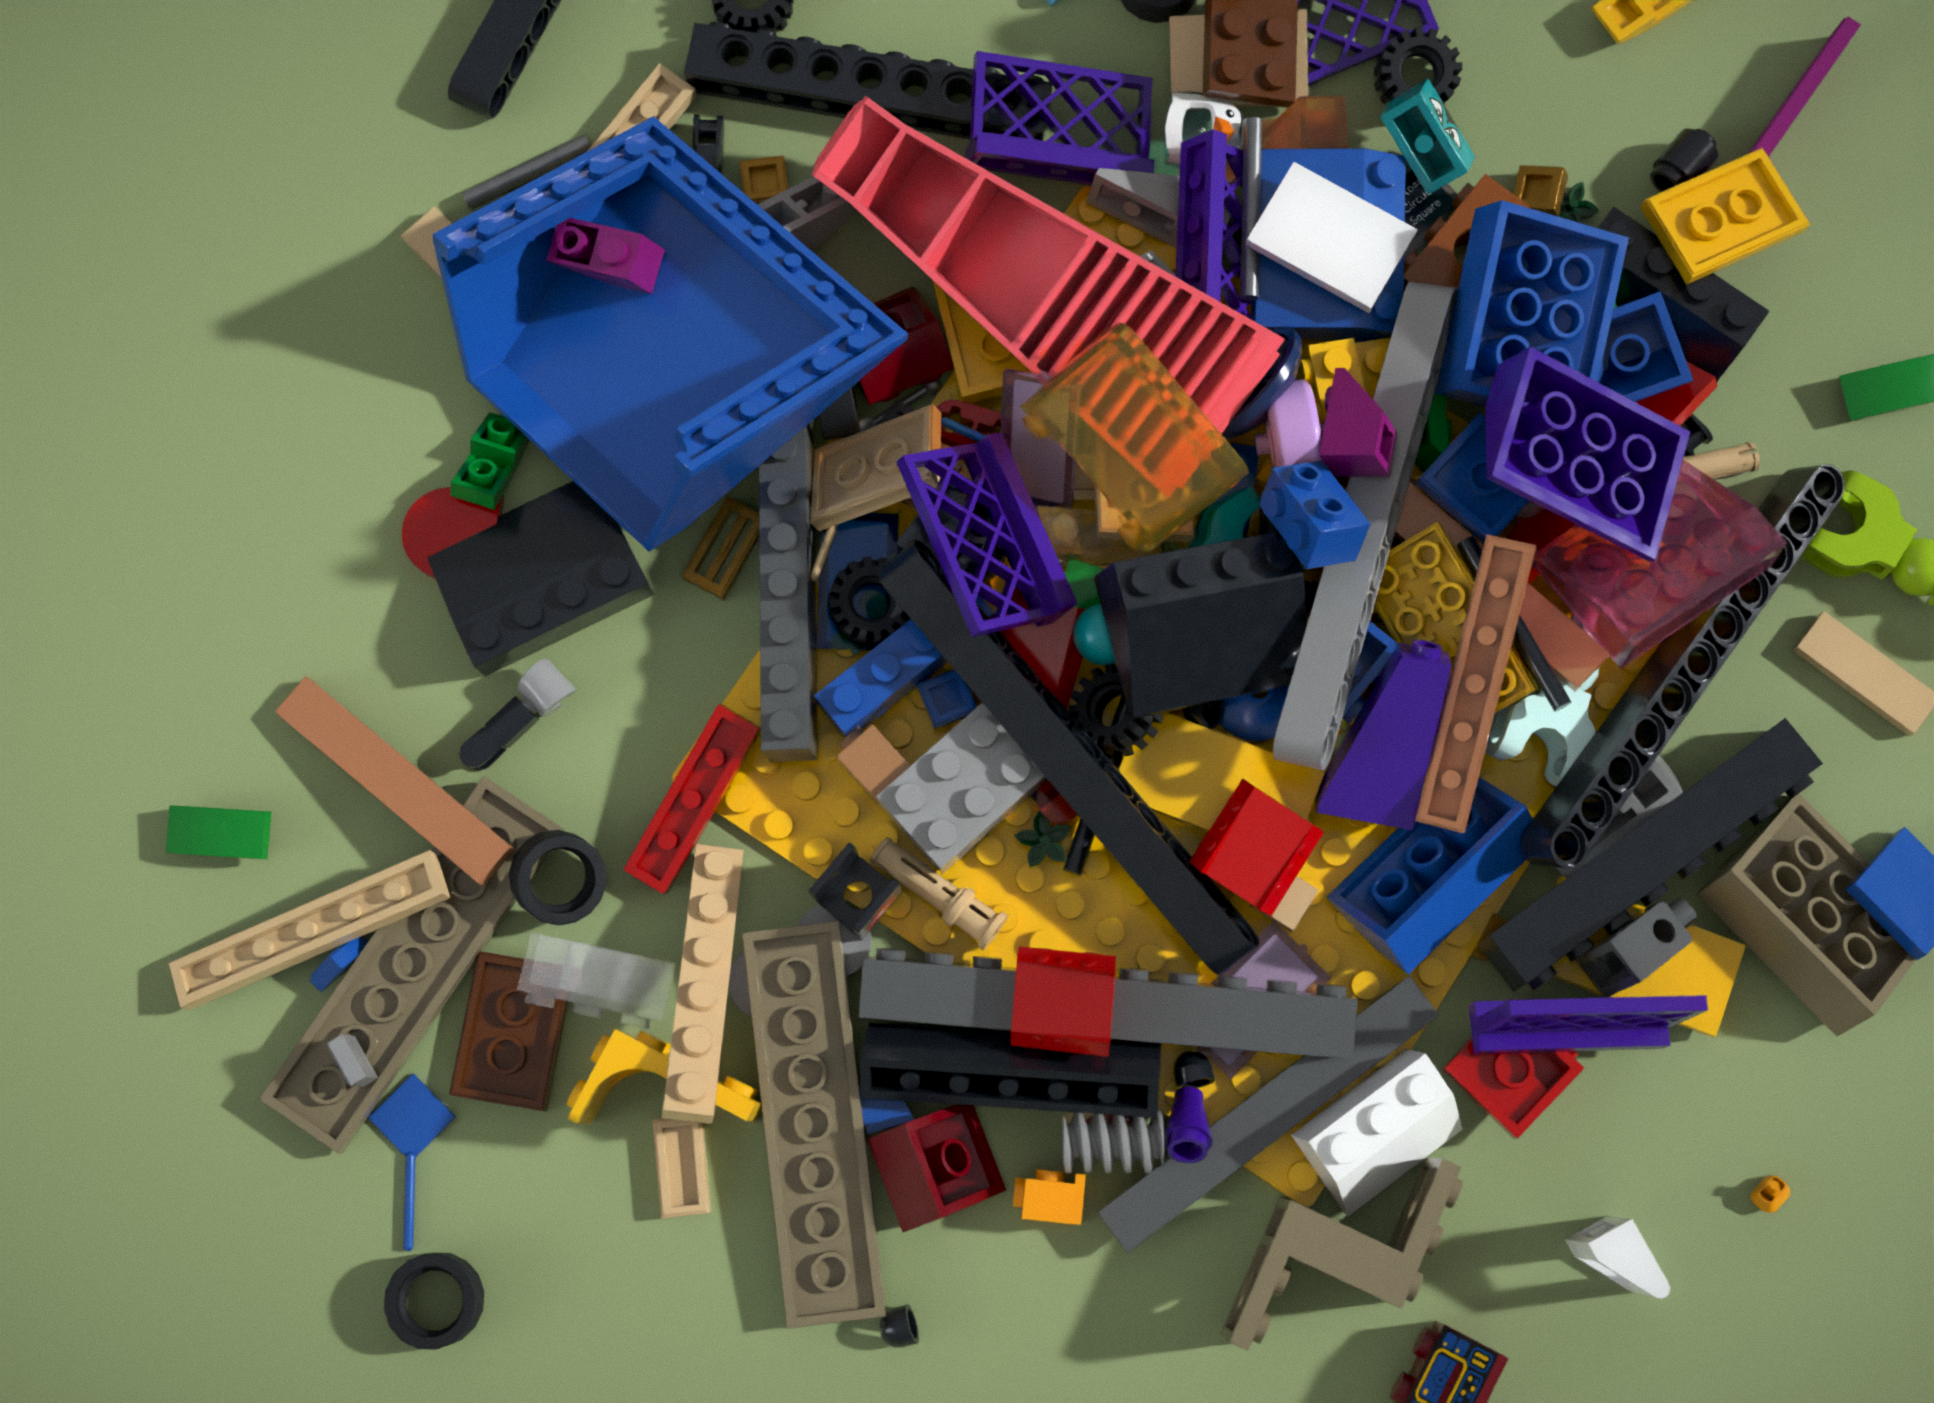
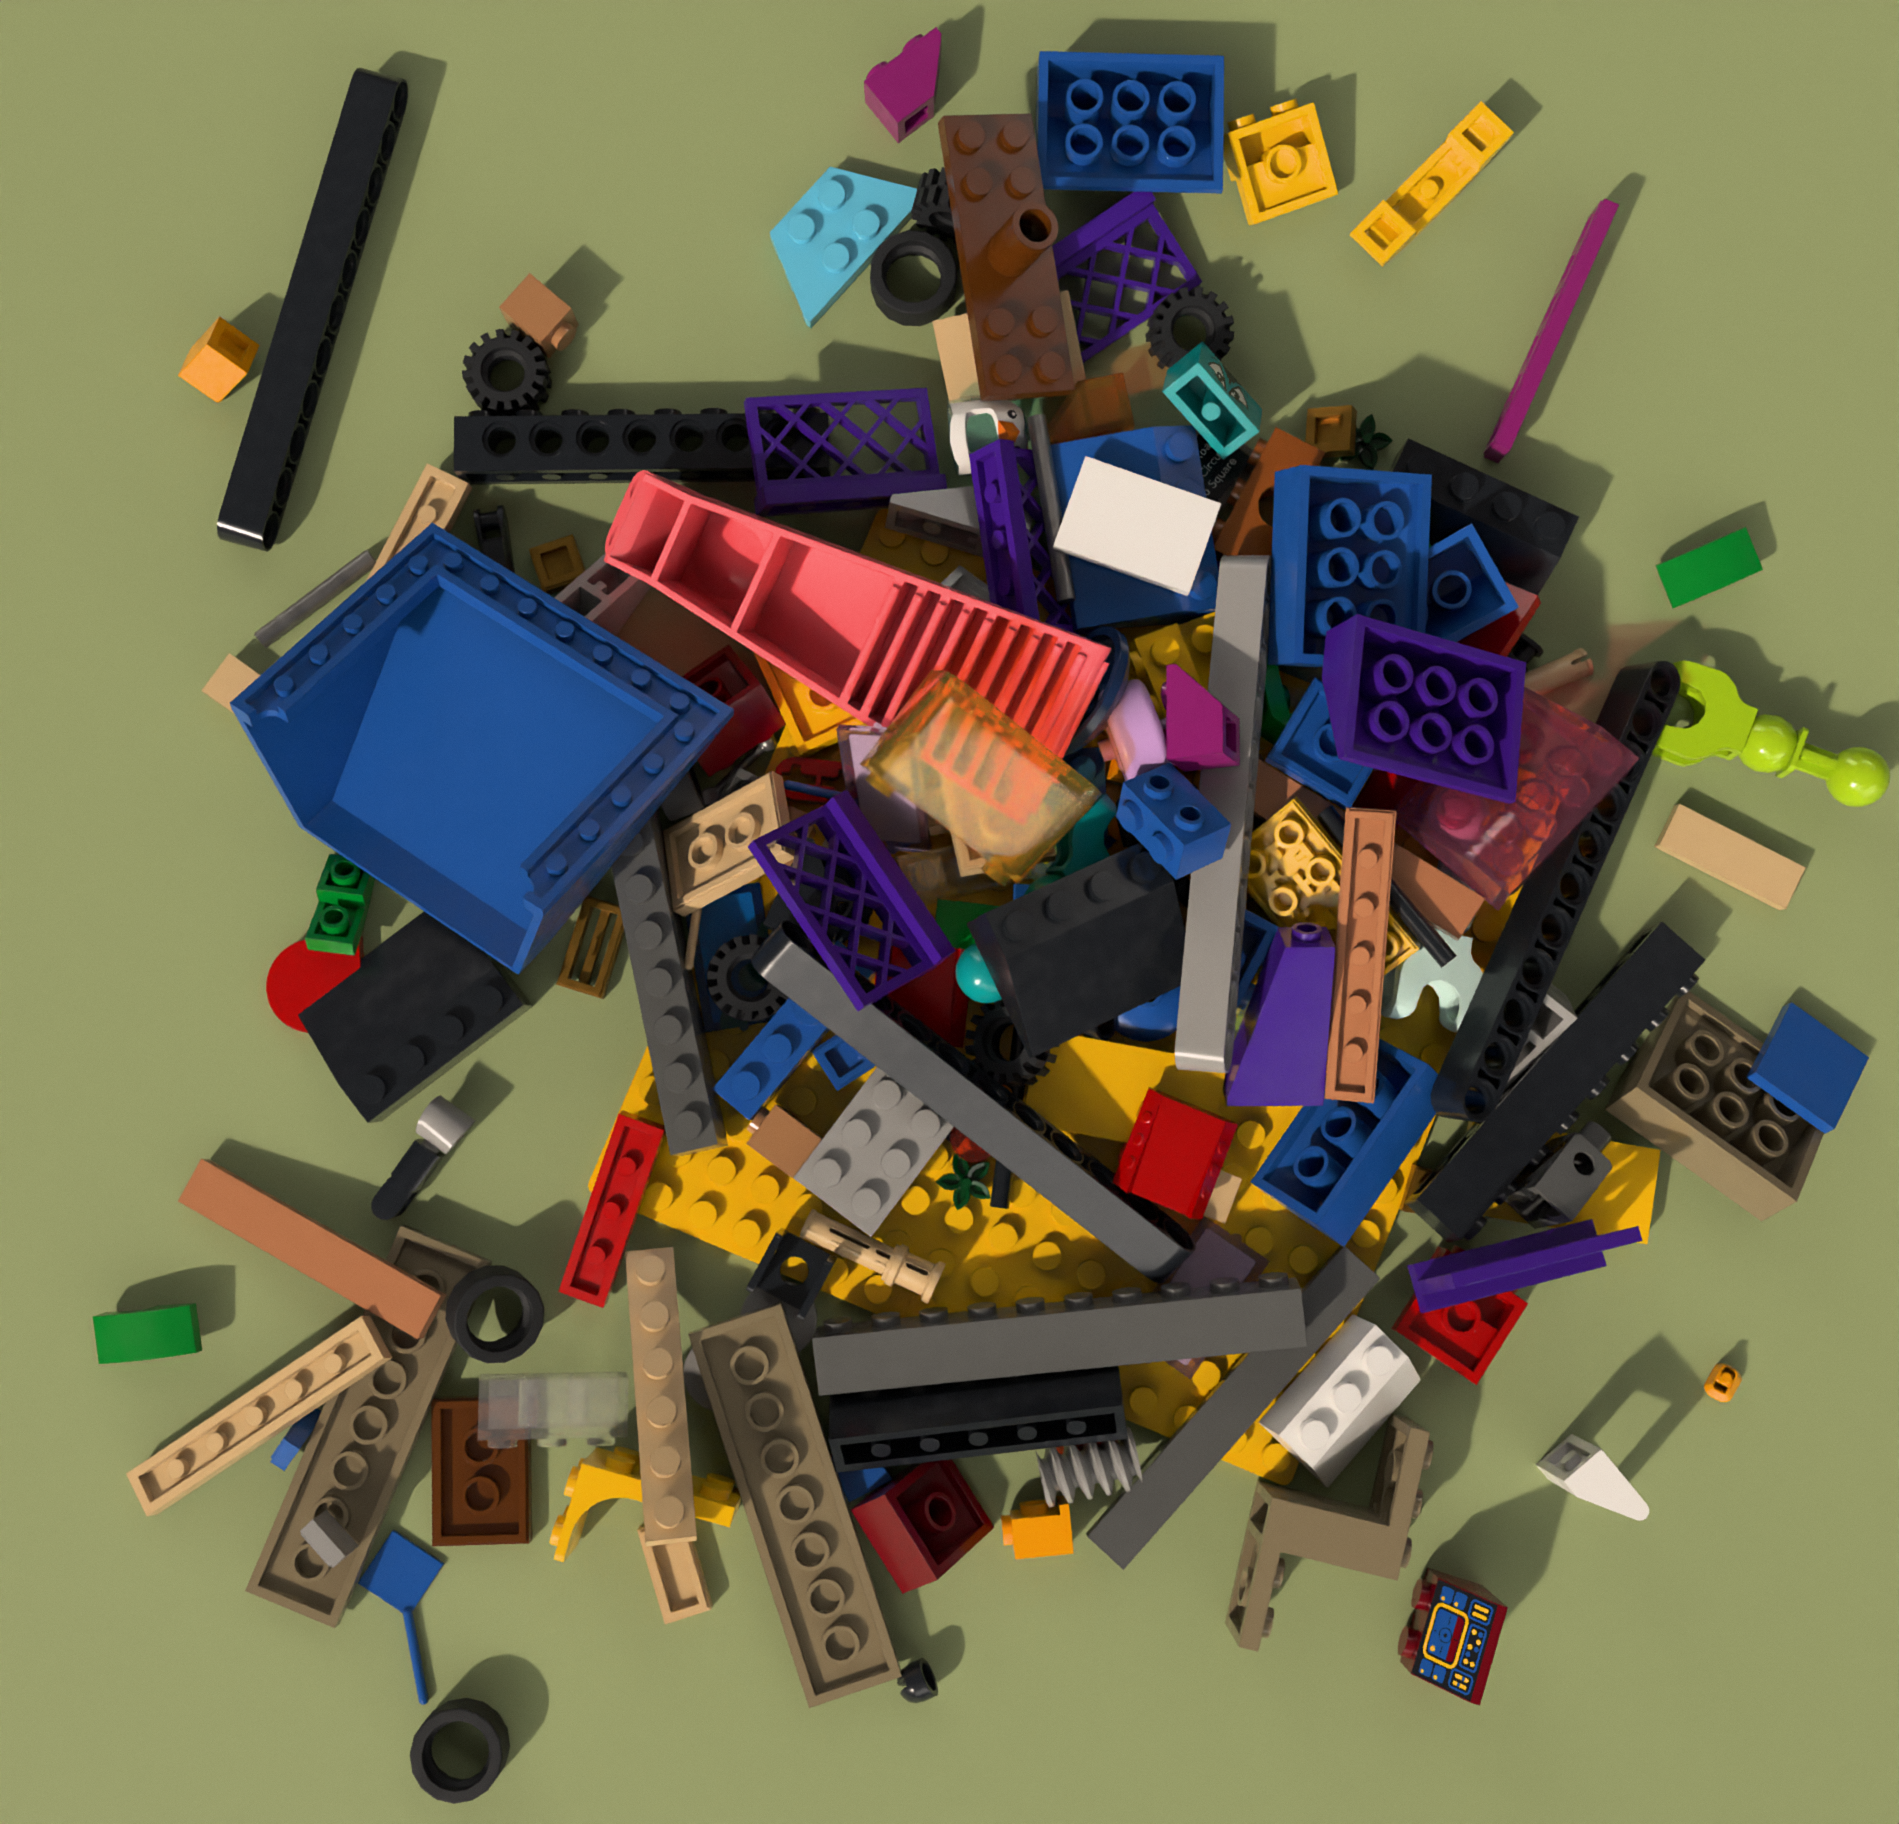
camera: 20 degrees left, 5 degrees up
magenta slope [546,218,665,294] -> none
red slope [1011,946,1116,1057] -> none
dark purple cone [1164,1086,1213,1163] -> none
black hinge [1173,1051,1215,1089] -> none
yellow tile [1640,148,1810,284] -> none
black brick [1650,128,1718,192] -> none

